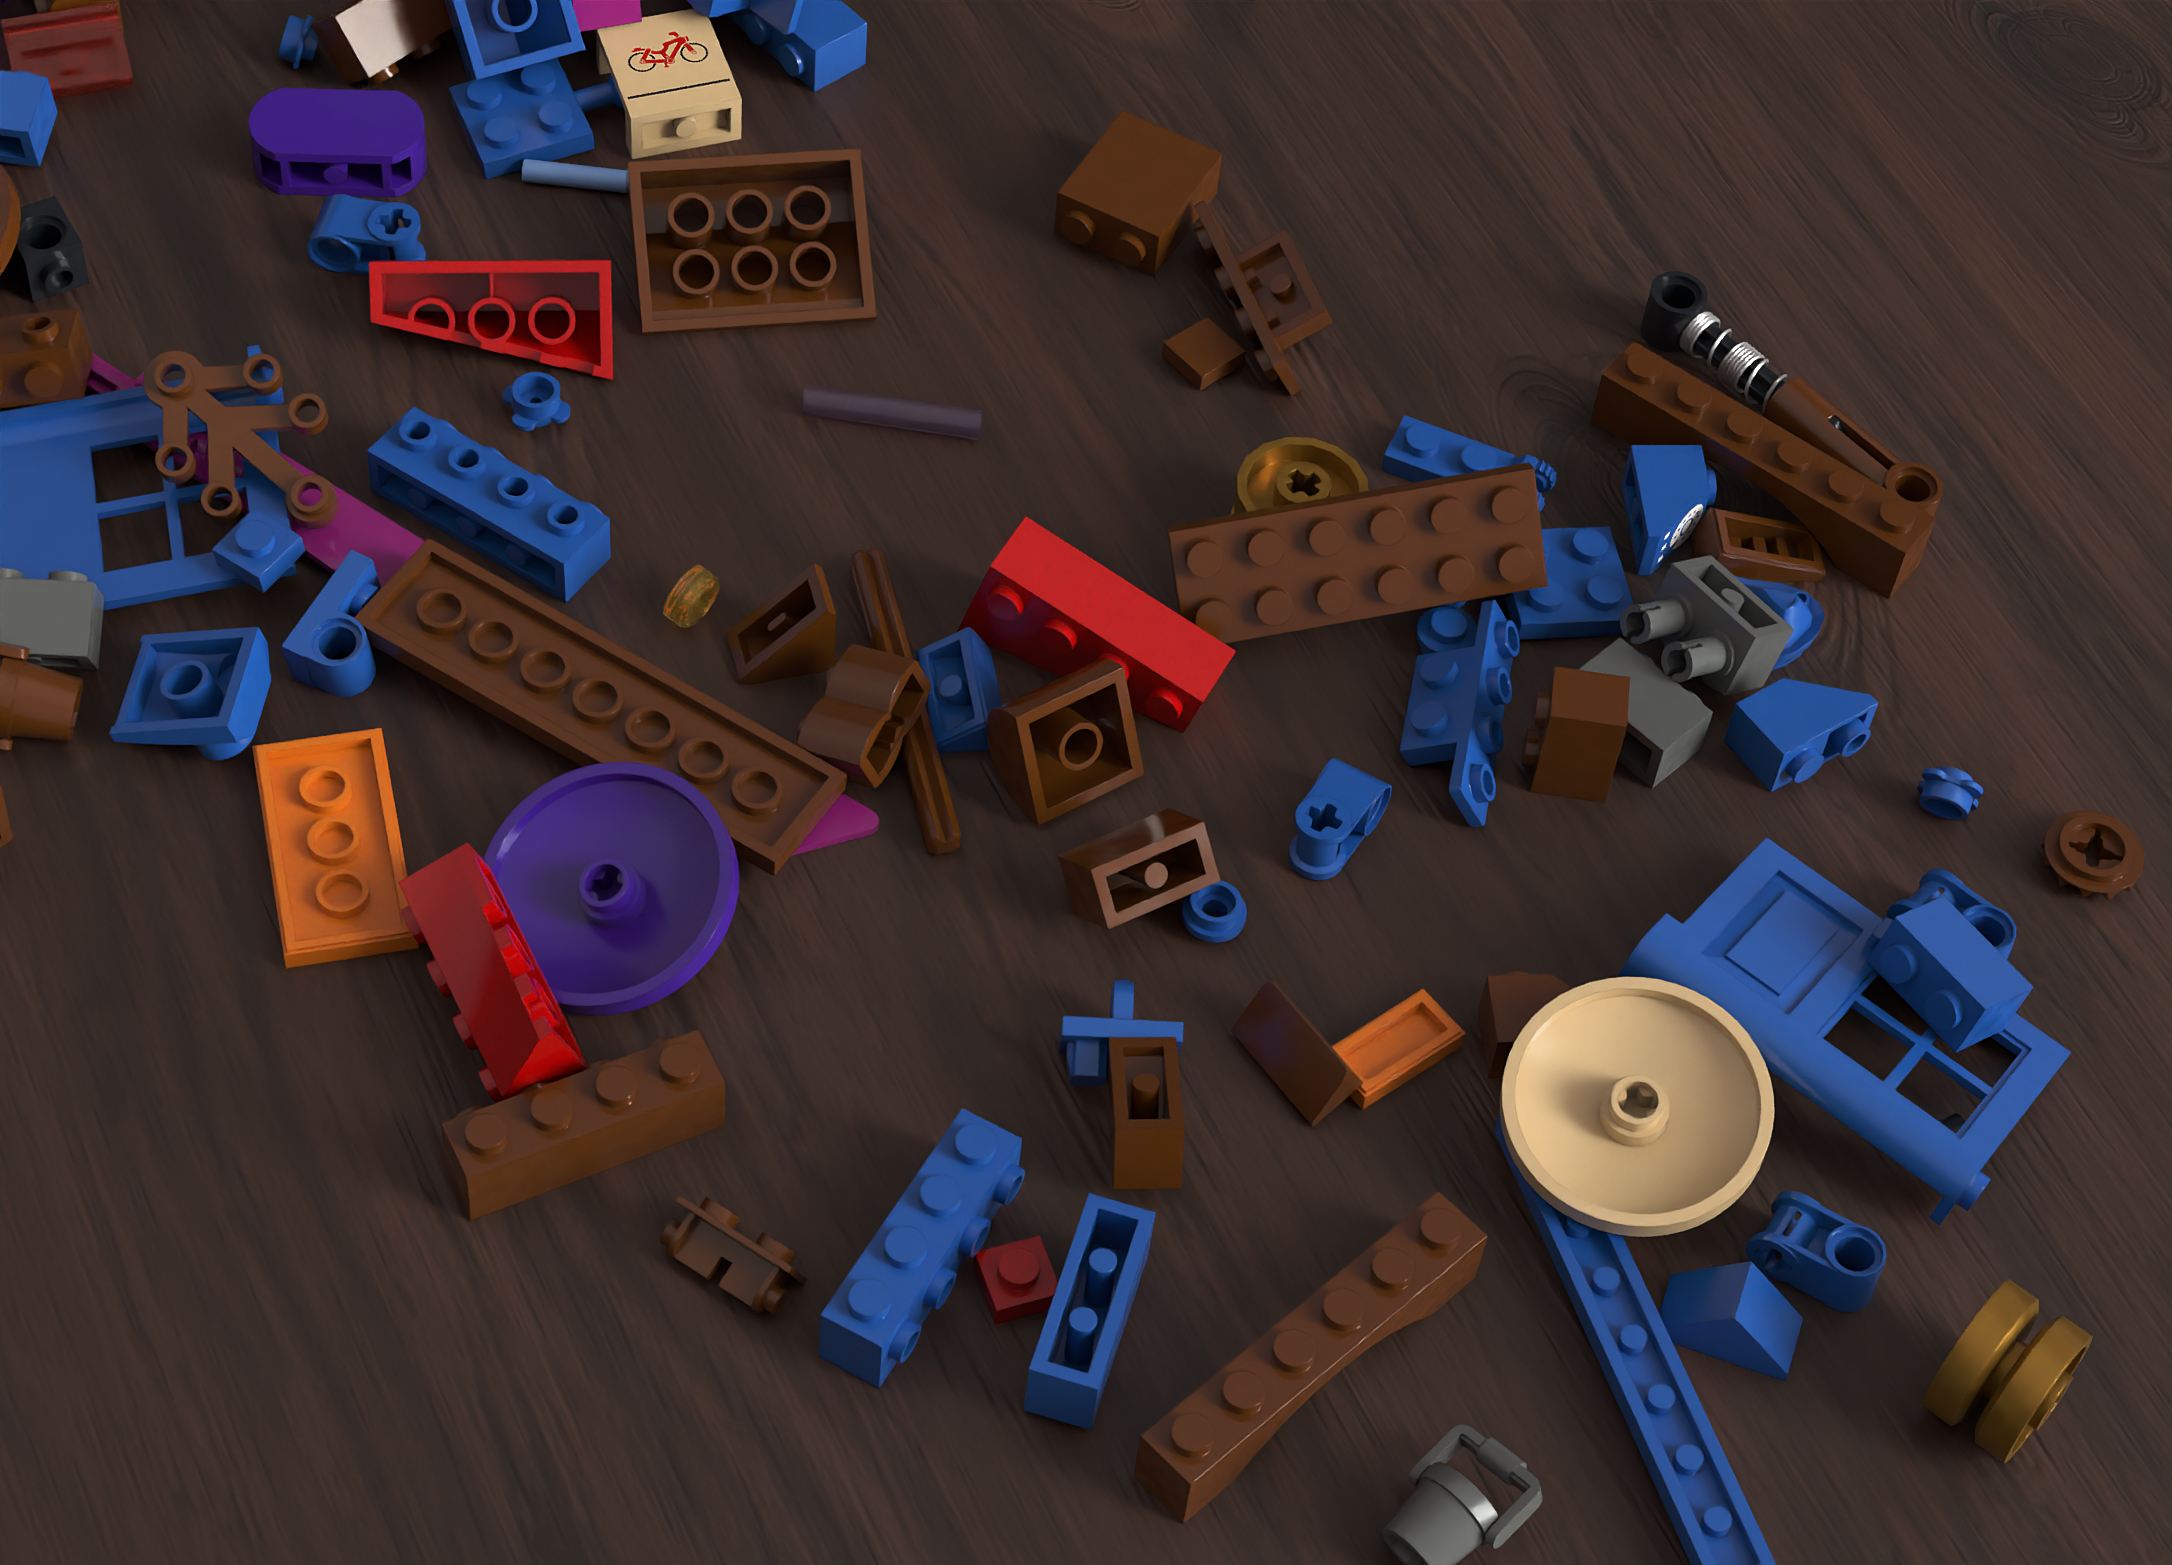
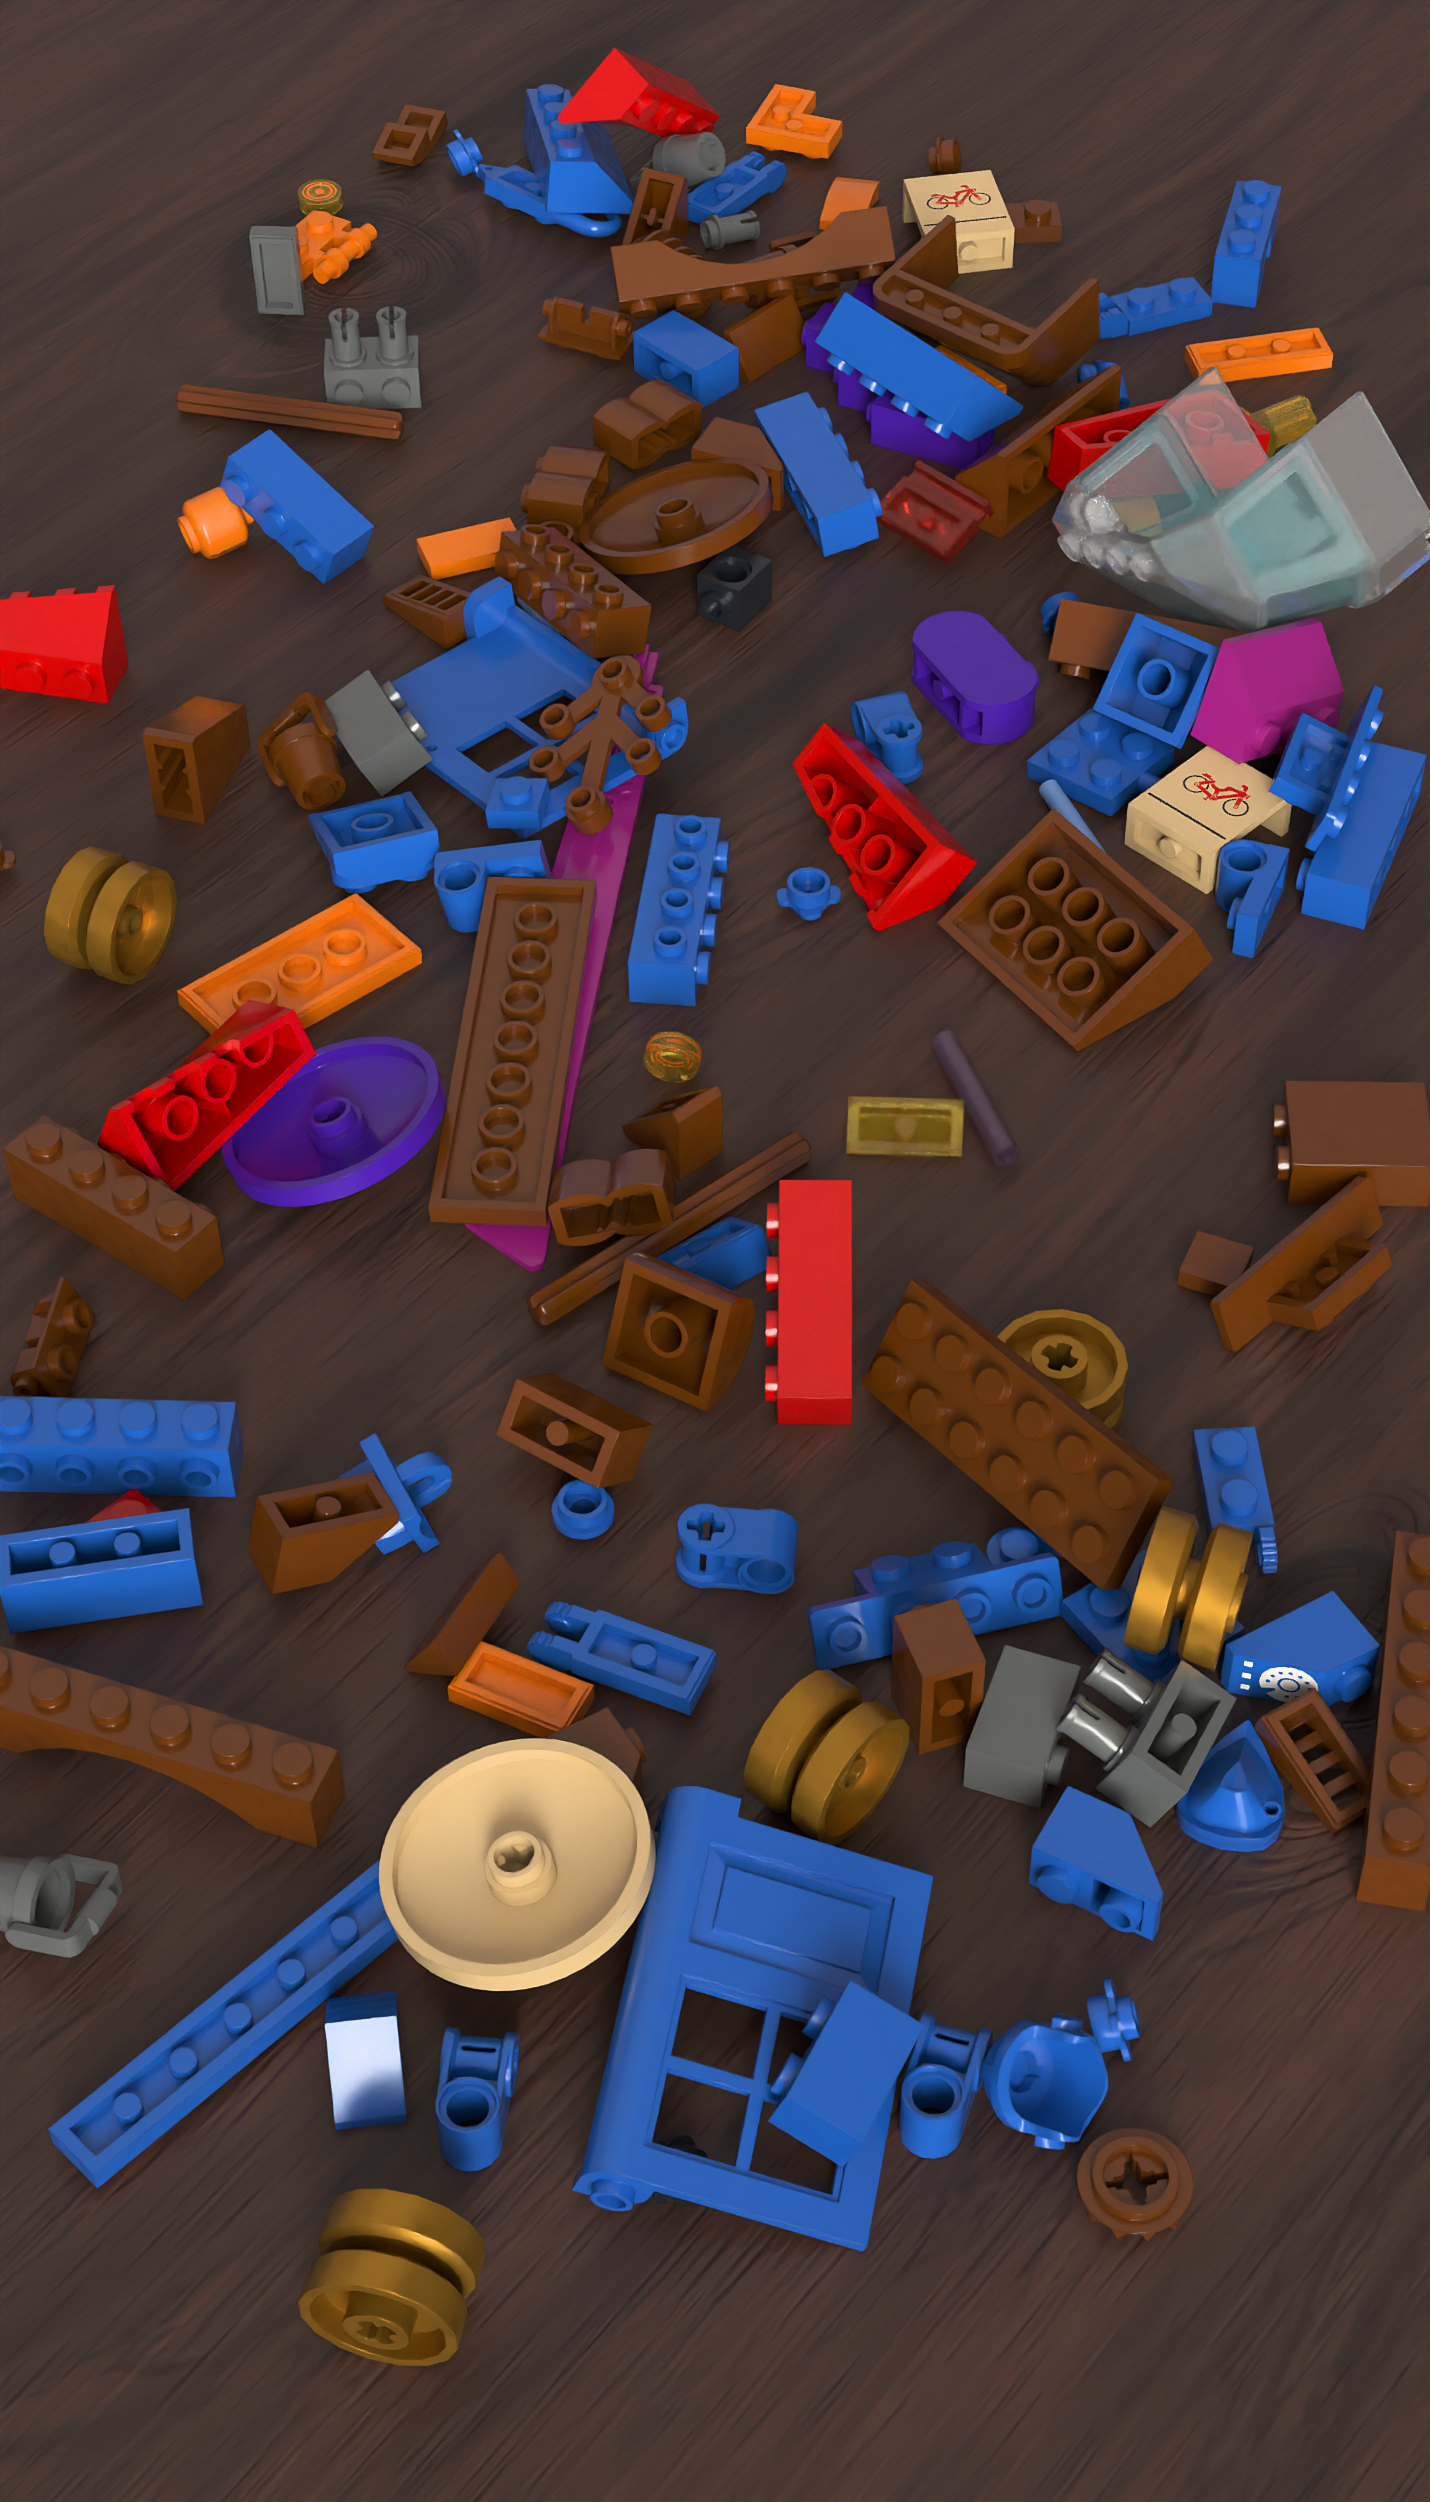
camera: 70 degrees right, 5 degrees down
none -> pearl gold wheel [44,846,177,985]
none -> blue hinge [526,1601,717,1716]
none -> pearl gold wheel [744,1669,909,1845]
none -> clear yellow slope [846,1096,964,1158]
none -> blue cap [980,2013,1109,2149]
none -> pearl gold wheel [1124,1506,1253,1673]
none -> blue plate [1215,839,1290,959]

